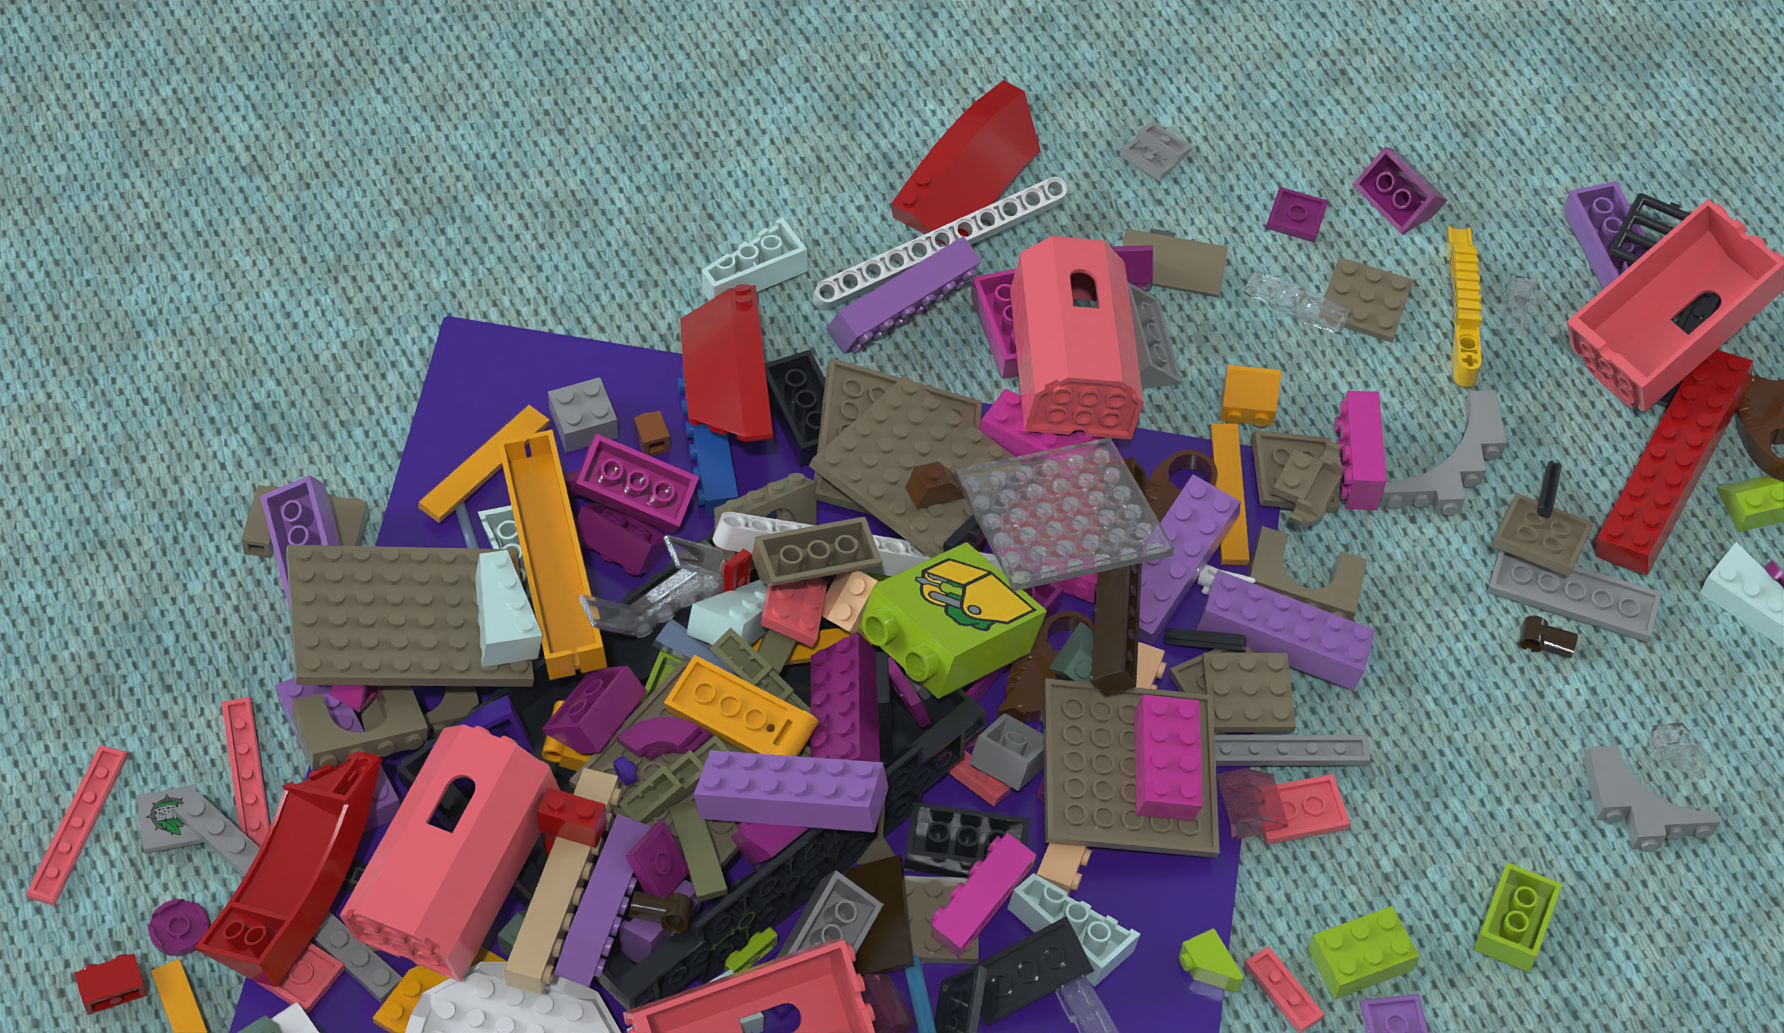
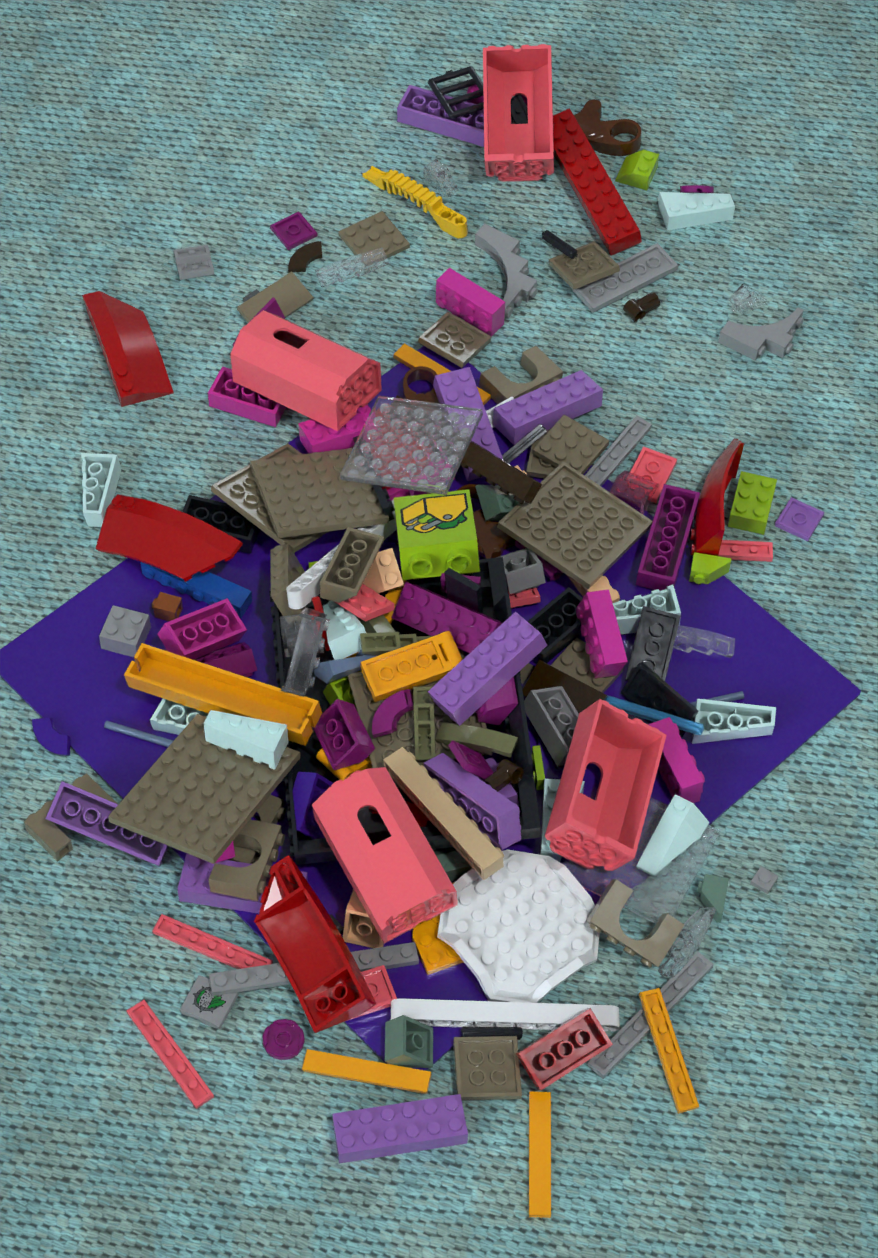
camera: 50 degrees left, 0 degrees up
red brick [74,953,147,1015] -> none
light orange tile [418,405,550,523] -> none
red brick [537,787,607,848] -> none
dark purple tile [613,756,638,787] -> none
white beam [812,177,1067,310] -> none
medium lavender brick [826,236,982,354] -> none
reddish brown slope [905,461,966,509] -> none
dark pink brick [1134,694,1203,821] -> none
light orange slope [1220,365,1281,427] -> none
dark tan plate [1272,441,1343,527] -> none
magenta slope [1352,146,1447,235] -> none
lime brick [1473,862,1563,972] -> none
none -> dark purple tile [32,717,70,756]
none -> dark brown tile [288,241,322,273]
none -> magenta brick [636,484,700,591]
none -> red slope [690,438,744,556]

